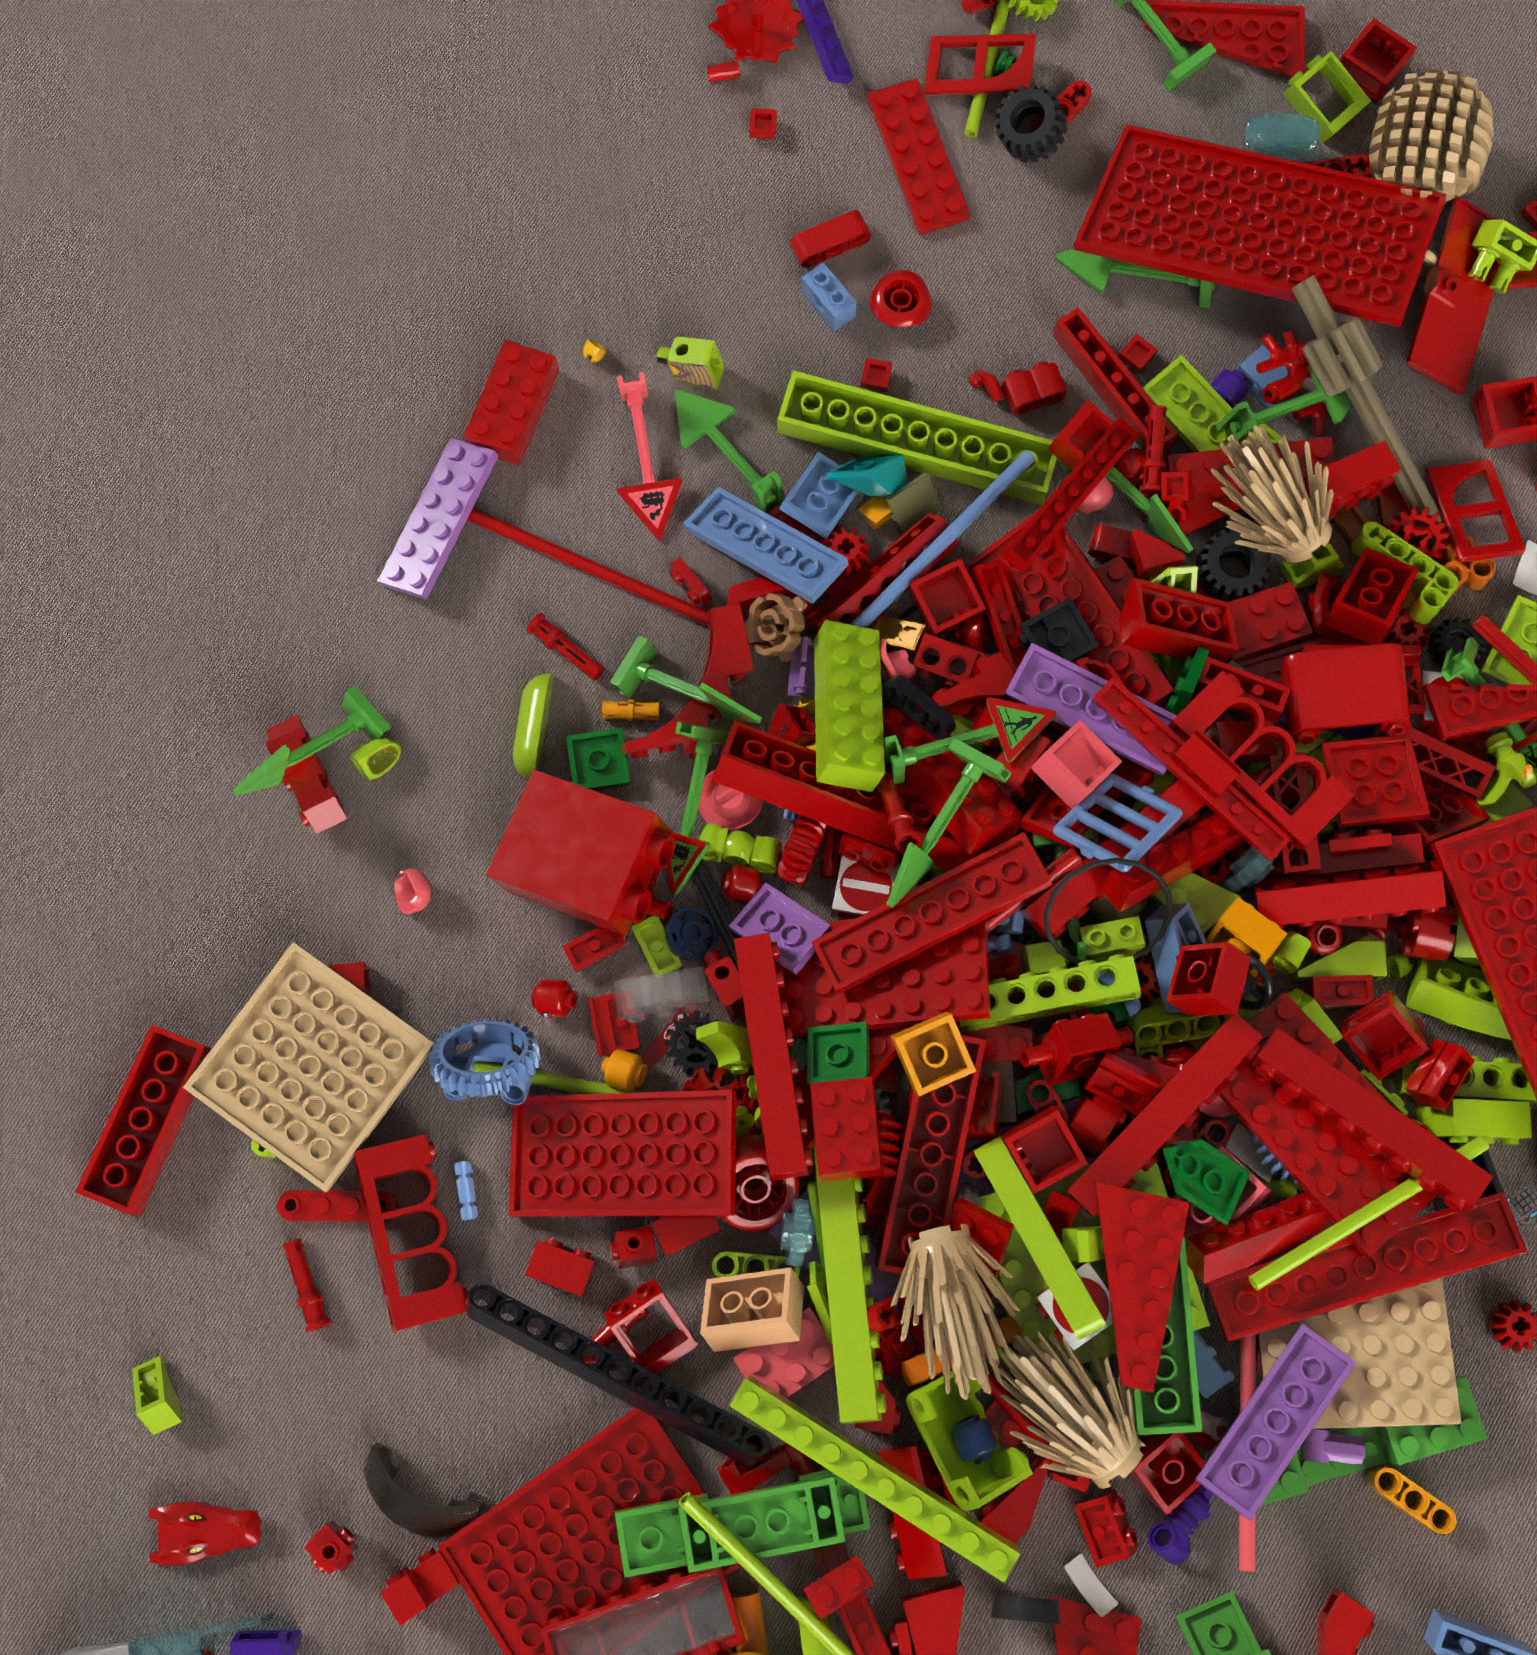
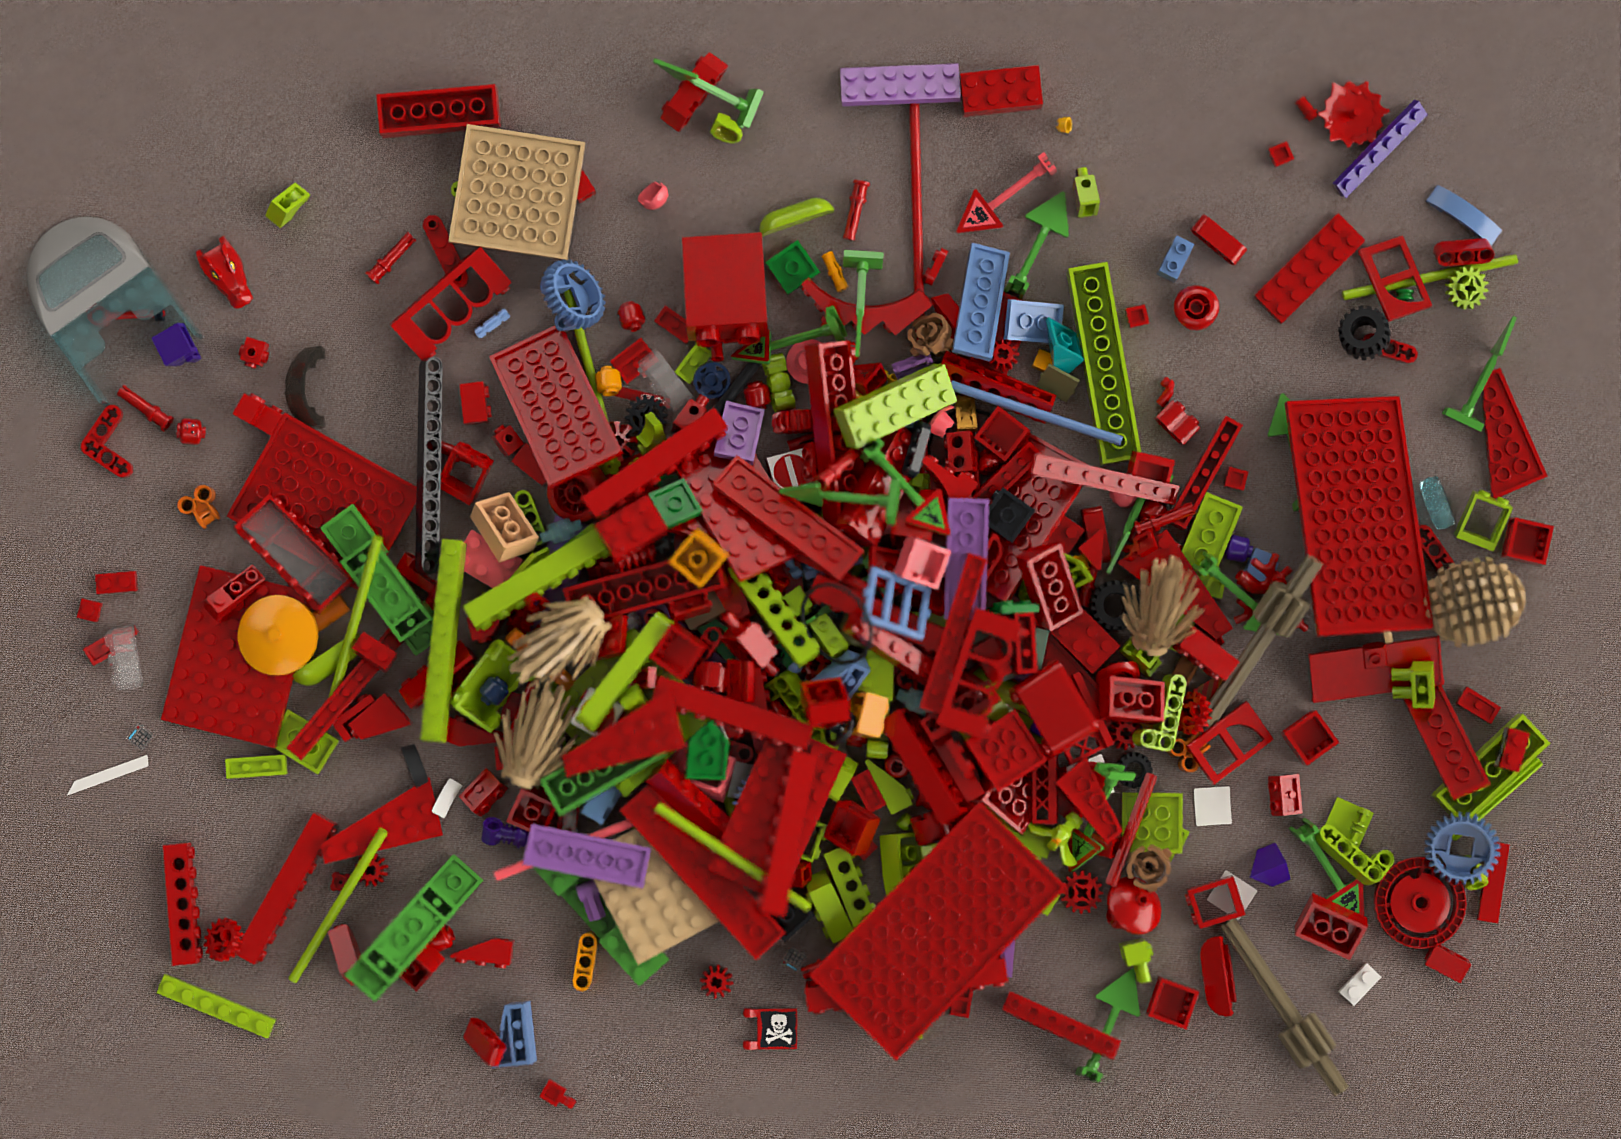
camera: 55 degrees right, 10 degrees up
red tile [1175,731,1241,795] -> none
red brick [1405,1039,1475,1112] -> none

